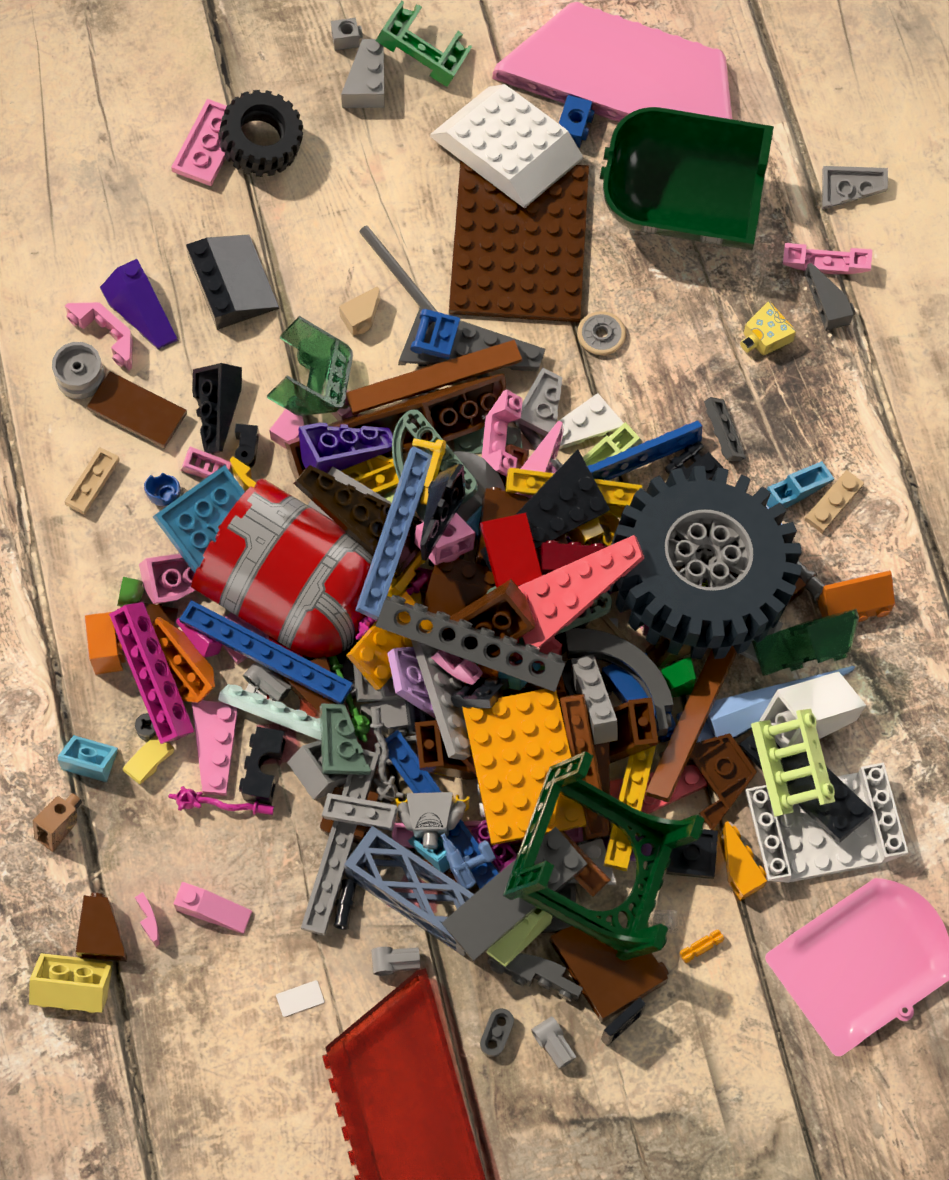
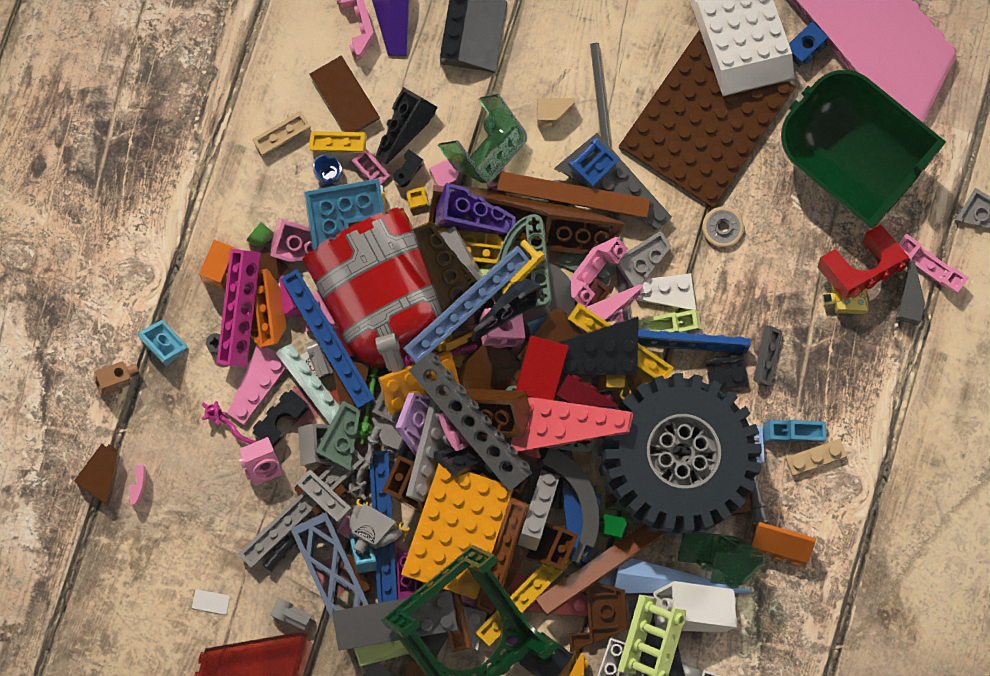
camera: 30 degrees right, 10 degrees up
light yellow slope [29,953,113,1013] -> none
light grey wheel [52,342,105,399] -> none
light yellow slope [123,734,174,784] -> none
bright pink slope [174,882,252,934] -> none
yellow slope [230,456,256,491] -> none
medium blue piece [441,834,496,889] -> none
none -> bright pink brick [239,437,283,486]
none -> yellow plate [309,131,367,153]
none -> light grey piece [376,333,404,373]
none -> yellow tile [406,187,428,210]
none -> red arch [817,224,909,301]

